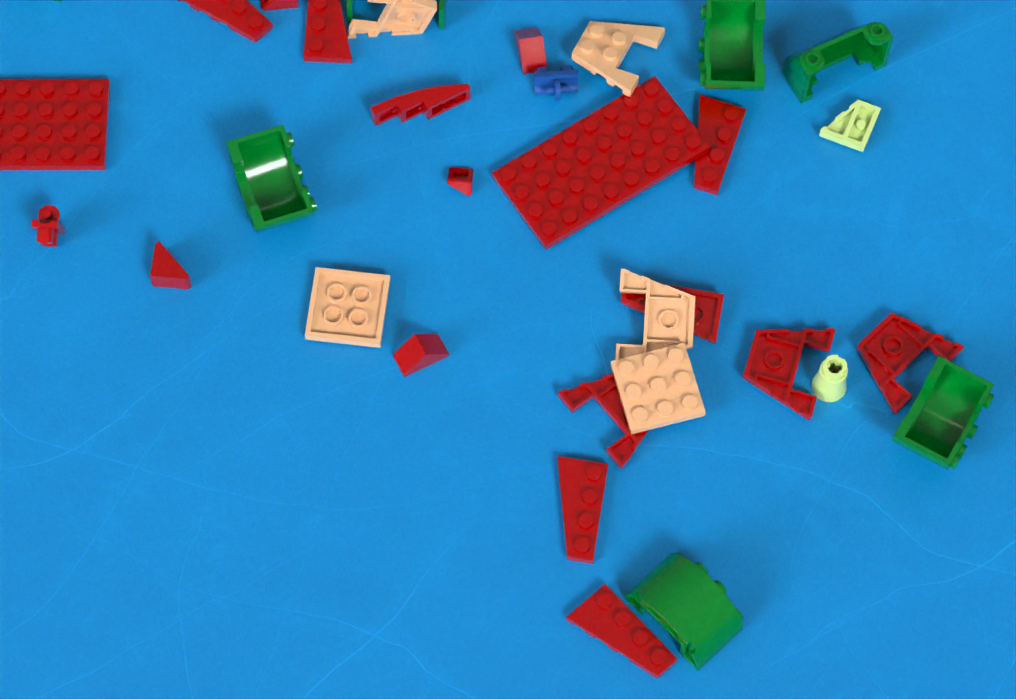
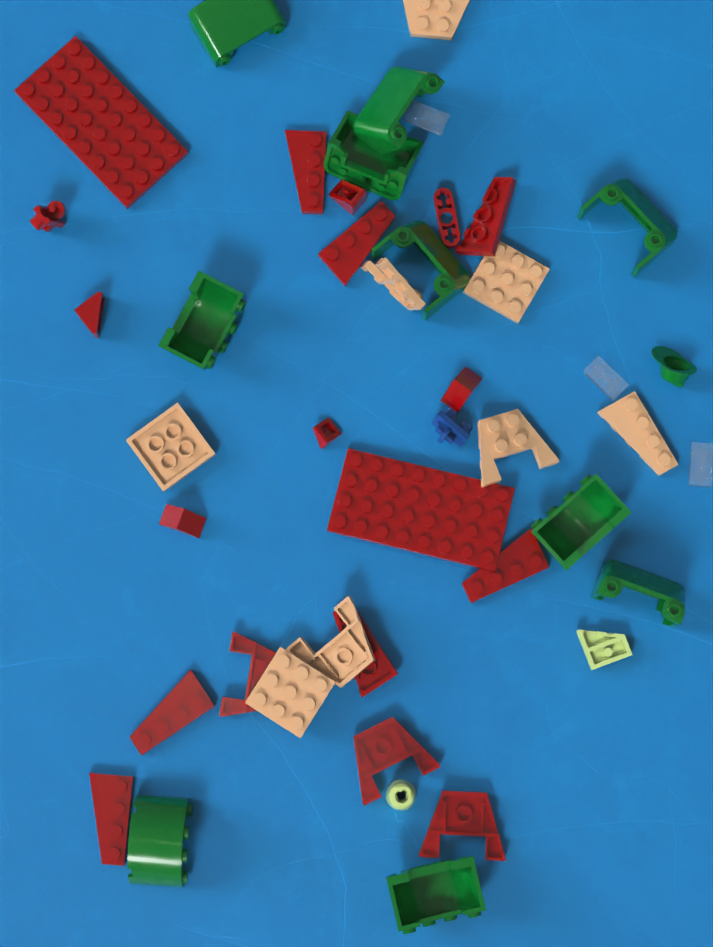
camera: 50 degrees right, 15 degrees up
red slope [370,84,470,126] -> none

